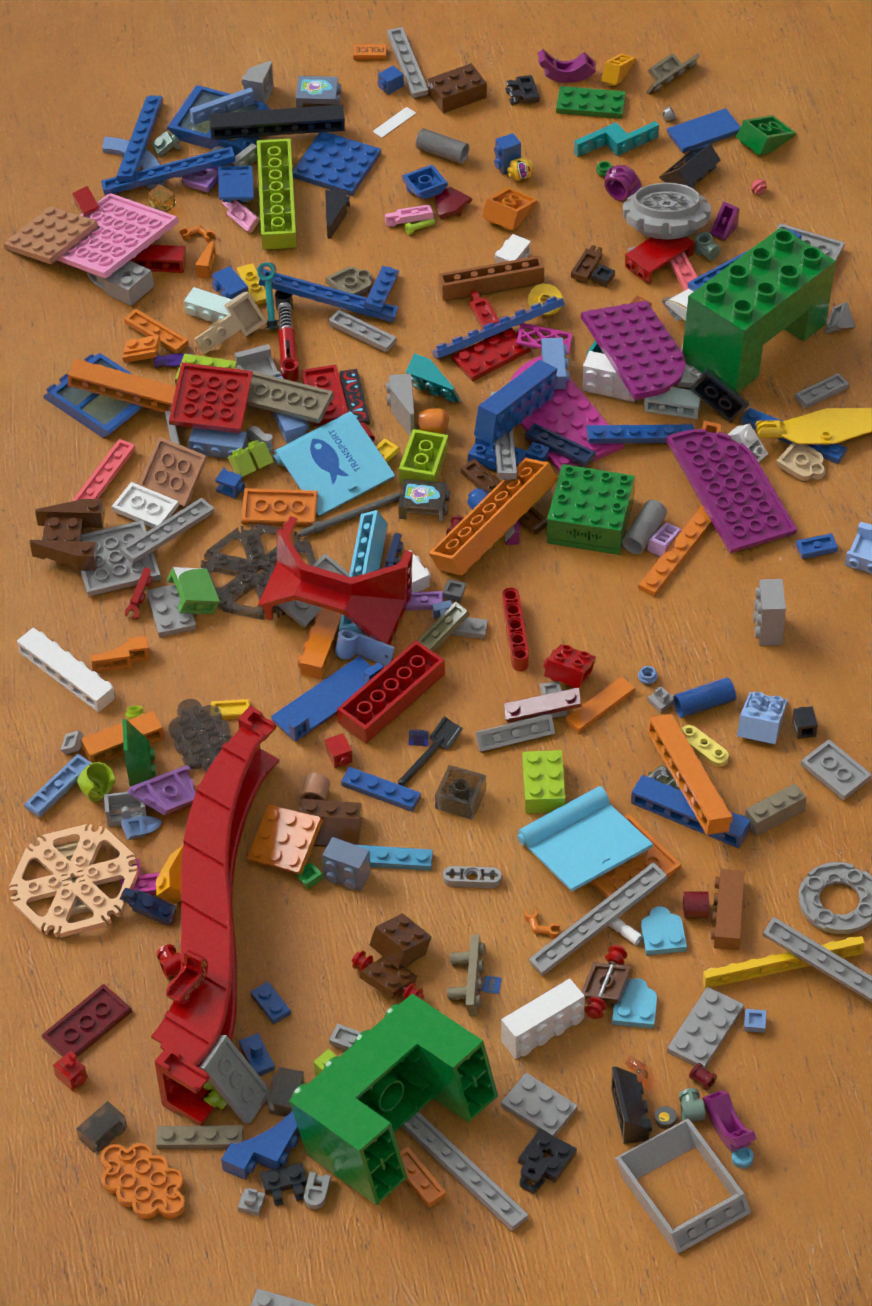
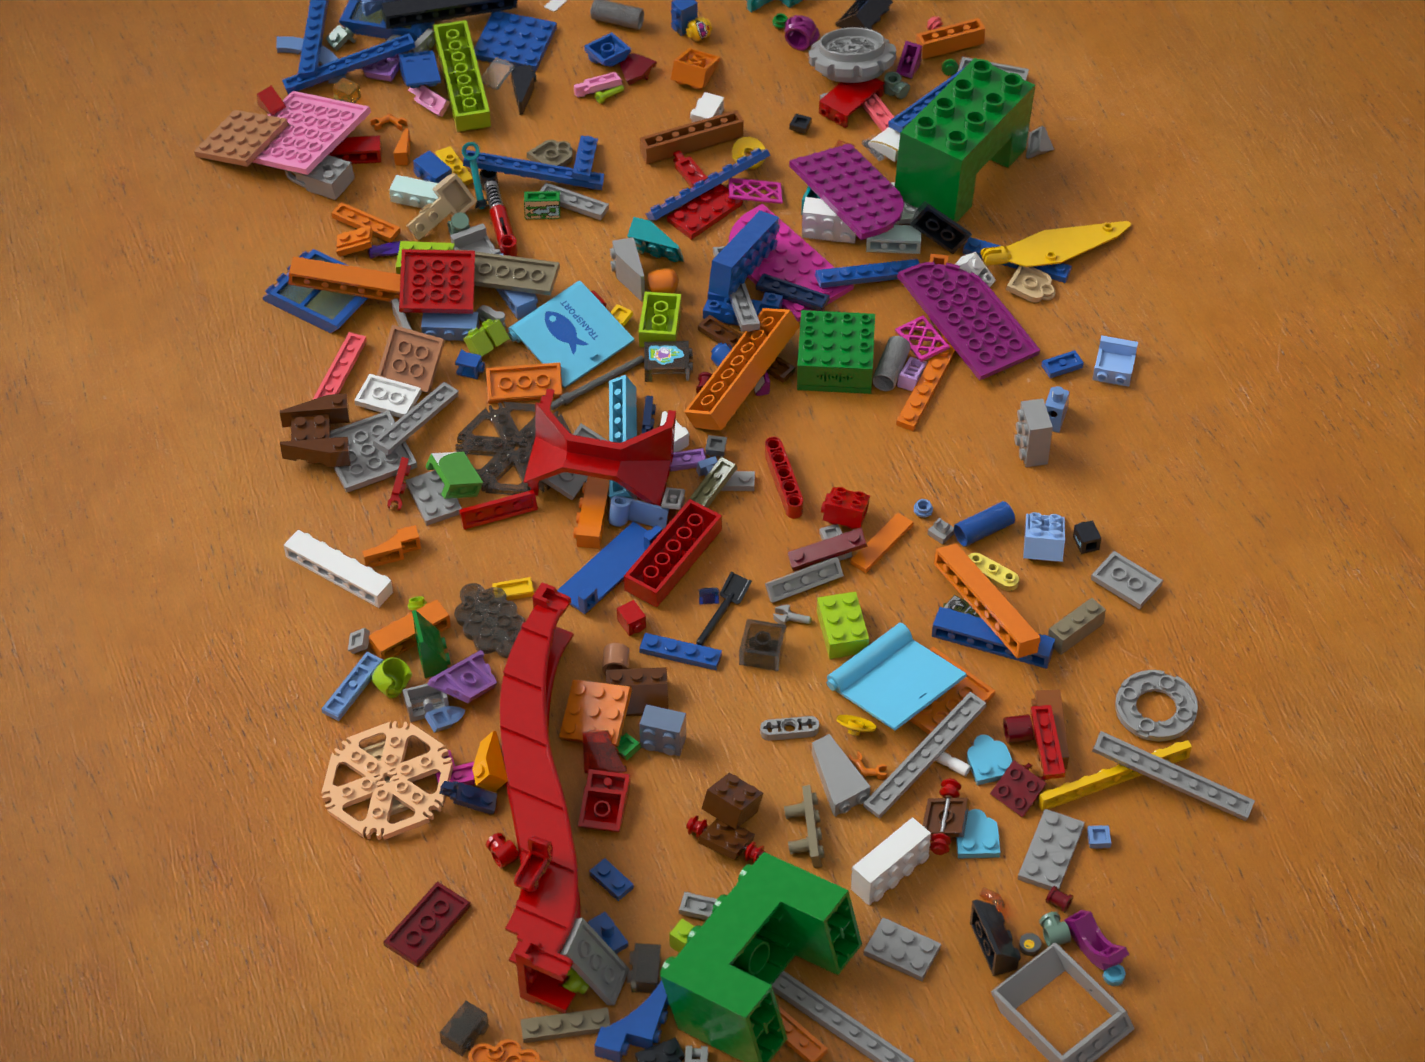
camera: 10 degrees left, 0 degrees up
red brick [53,1051,88,1091] -> none
red plate [301,364,348,426] -> none
black tile [340,369,370,425] -> none
dark azure plate [357,845,433,871] -> none
blue sticker [483,976,501,994] -> none
black plate [518,1129,577,1193] -> none
medium blue brick [541,338,570,389] -> none
reddish brown hinge [571,245,603,283] -> none
light grey tile [794,373,849,409] -> none
none -> sand green piece [447,212,470,235]
none -> red plate [459,490,538,530]
none -> clear piece [481,57,515,90]
none -> panel [524,191,560,219]
none -> red slope [578,769,631,832]
none -> clear red slope [583,730,627,773]
none -> light grey slope [661,487,685,510]
none -> light grey bar [773,605,811,627]
none -> light grey slope [812,734,870,816]
none -> yellow dish [836,715,876,736]
none -> dark pink window [895,315,950,362]
none -> orange brick [916,18,986,60]
none -> green plate [942,59,959,76]
none -> dark red plate [990,760,1049,817]
none -> red plate [1030,705,1065,780]
none -> medium blue torso [1045,386,1070,433]

